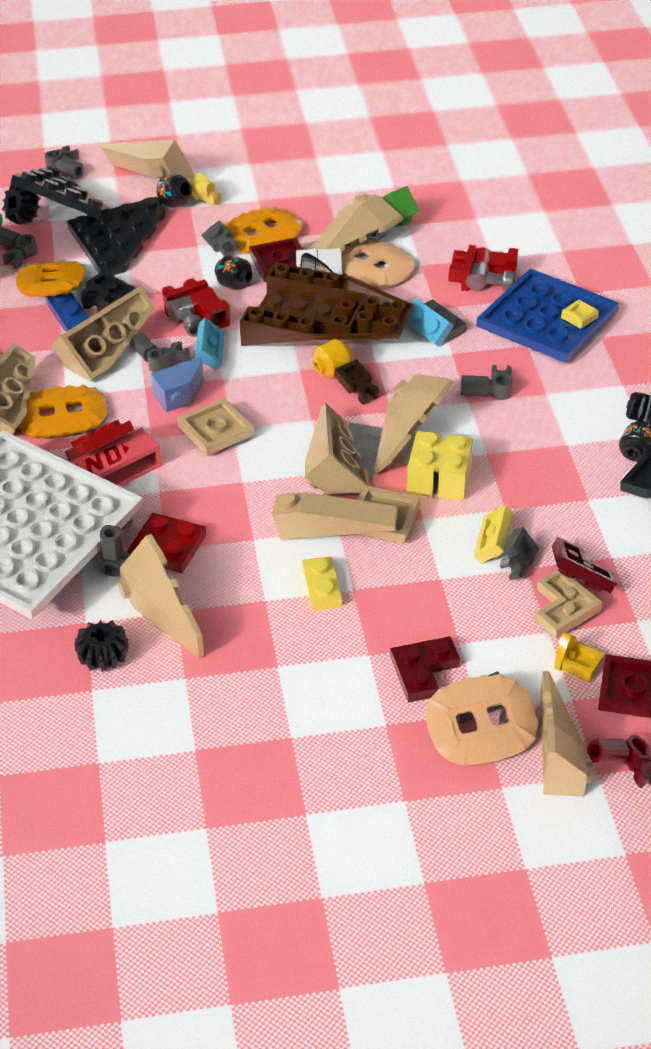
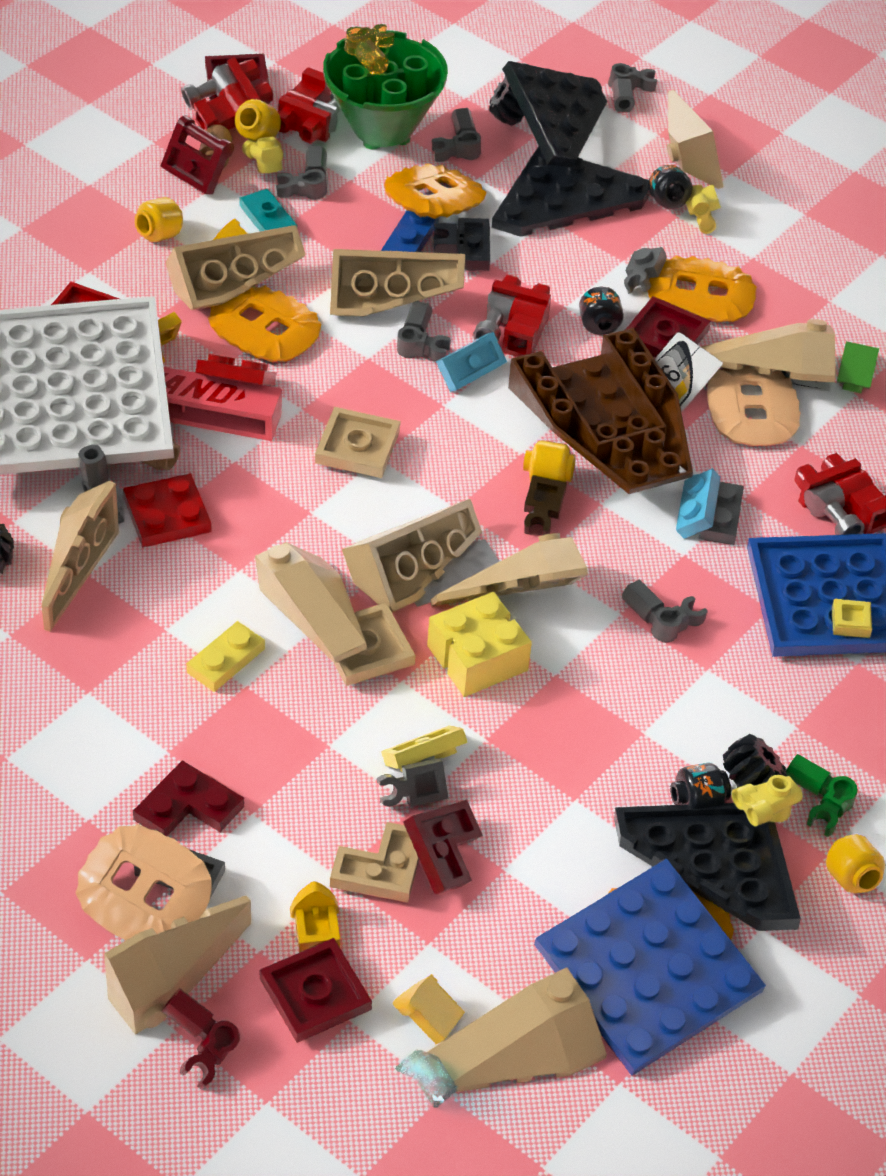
camera: 45 degrees right, 5 degrees up
medium blue slope [151,357,204,412] -> none

